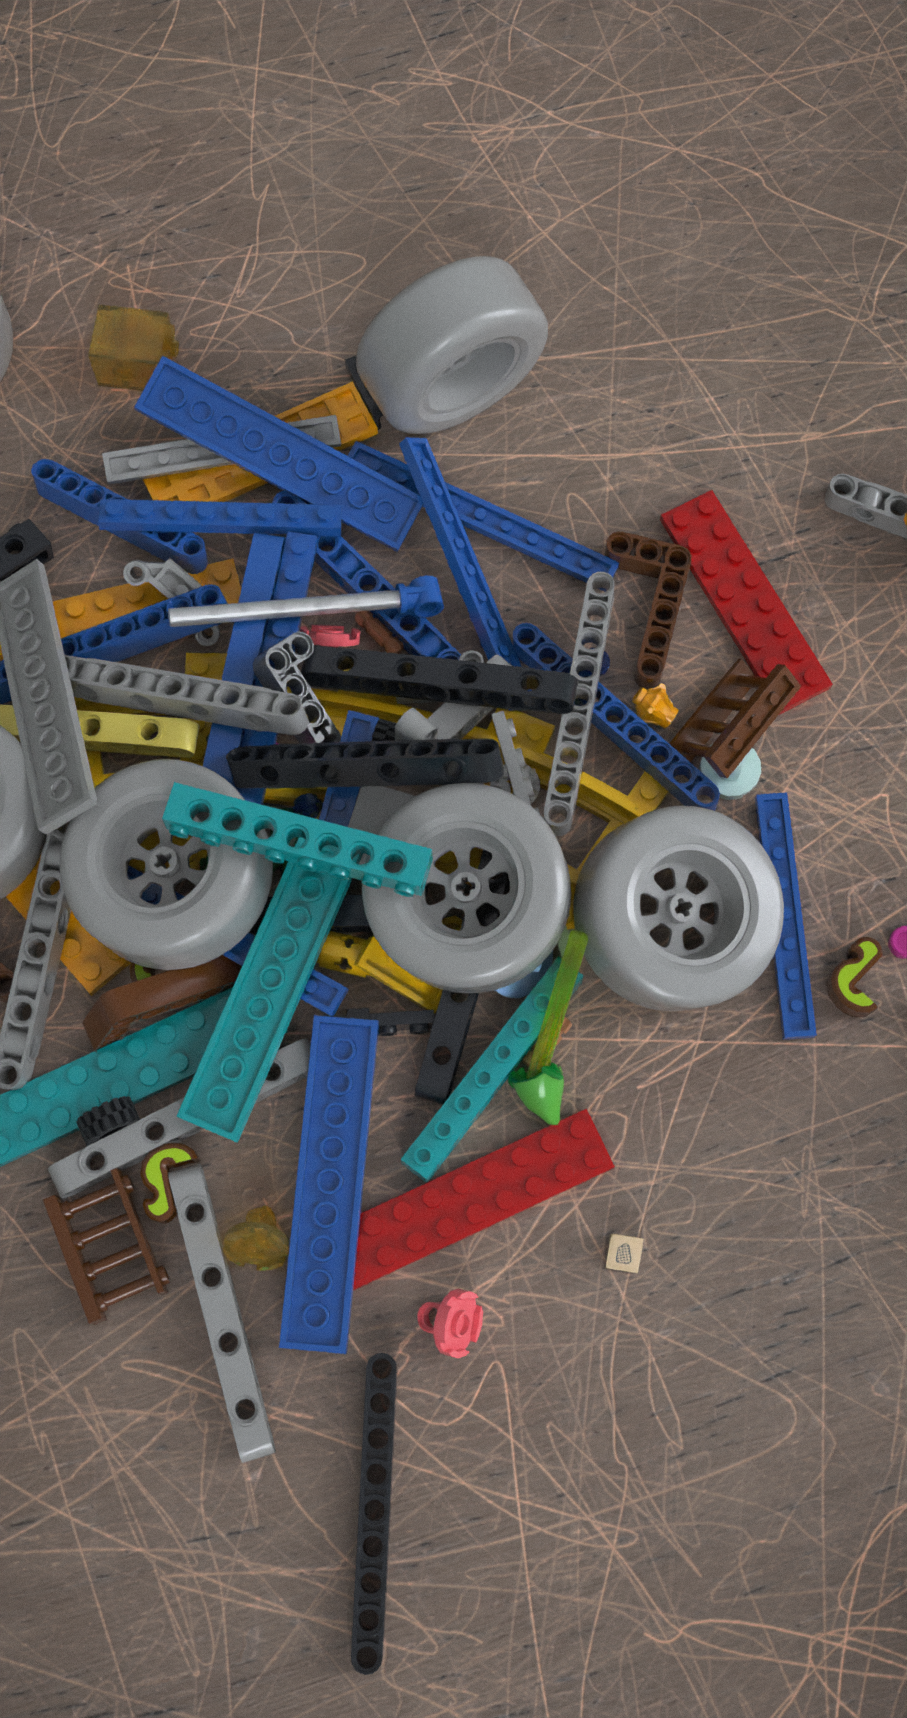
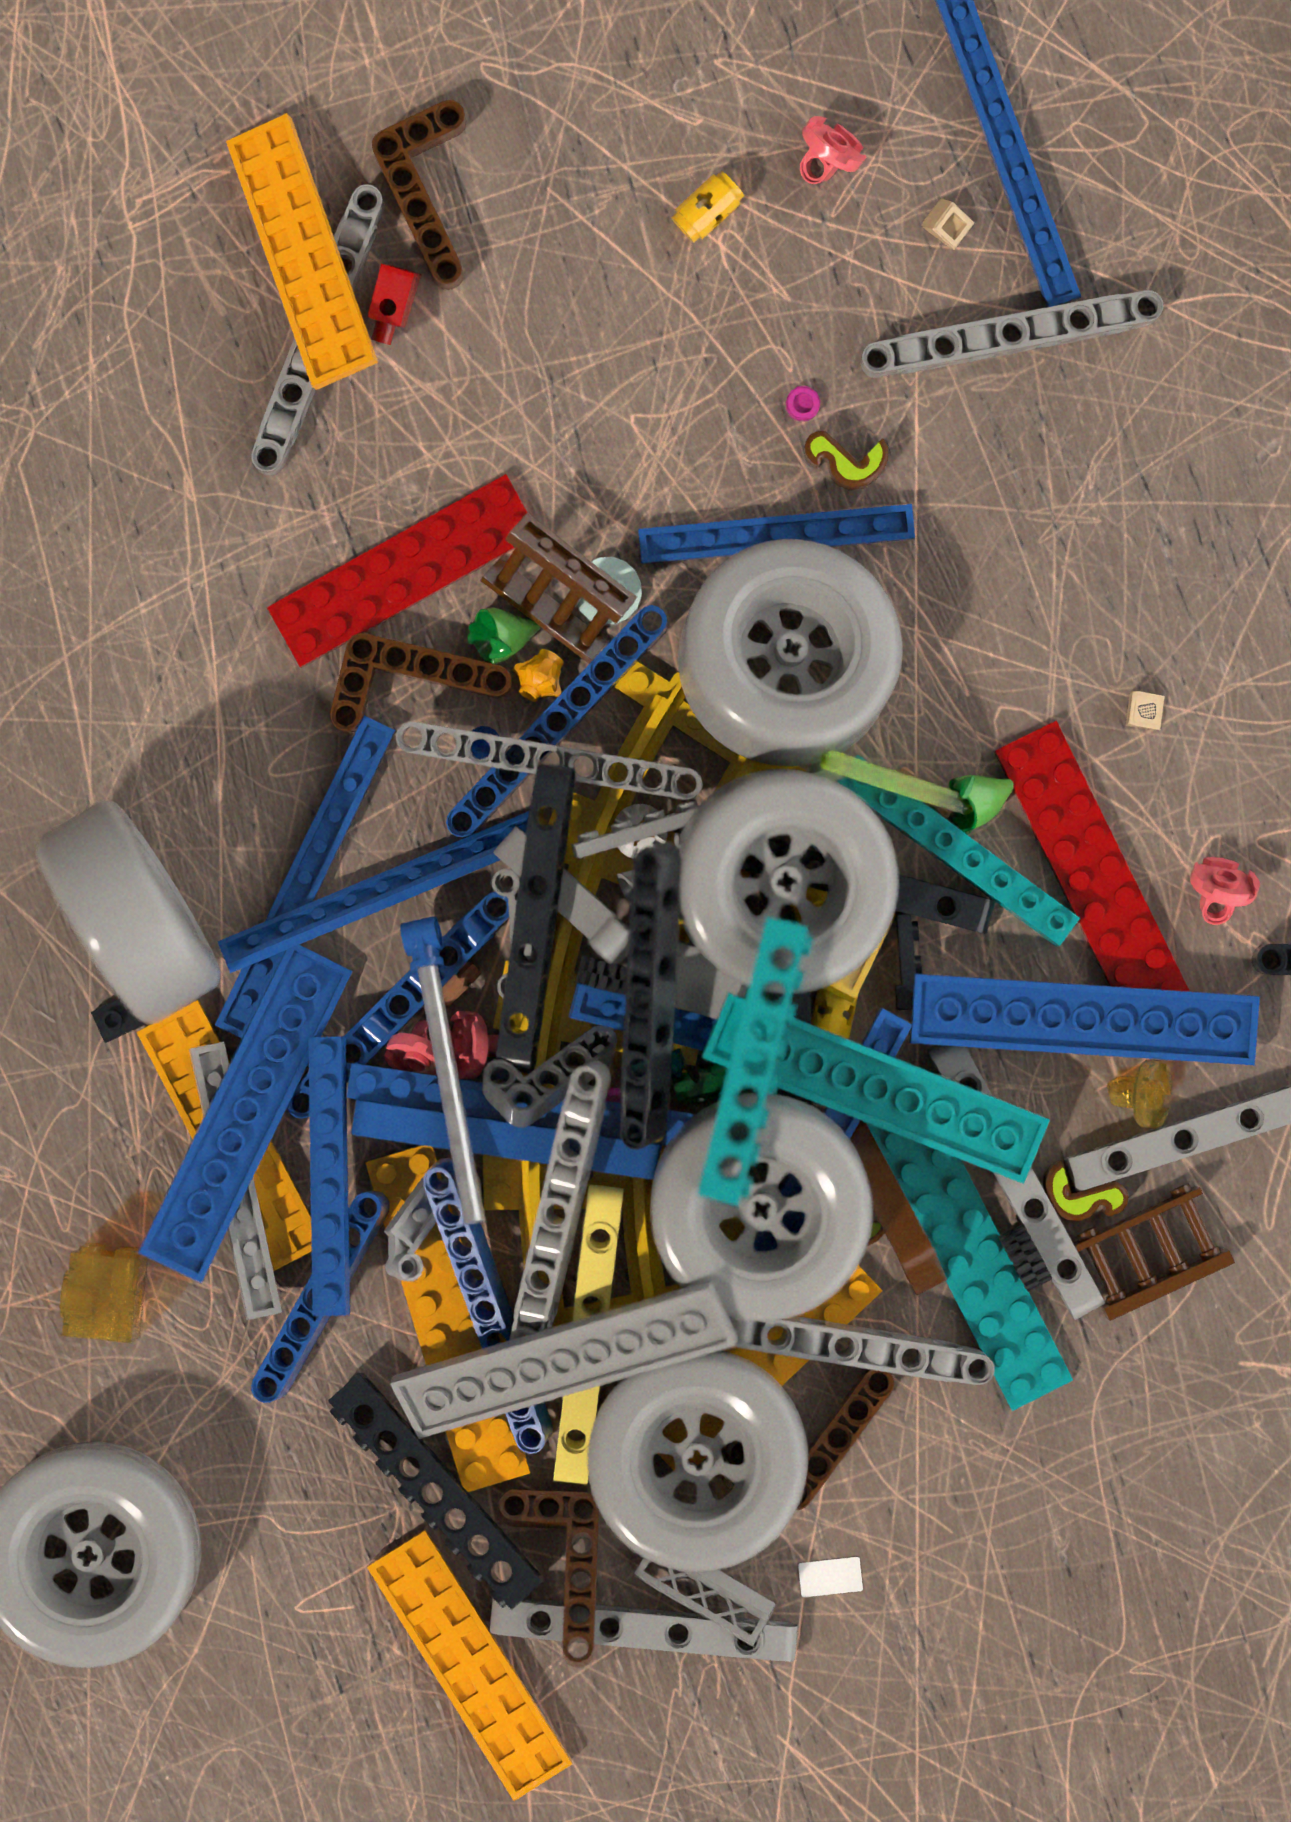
camera: 90 degrees left, 15 degrees up
none -> coral tile [384,1019,437,1076]
none -> hat [467,608,541,664]

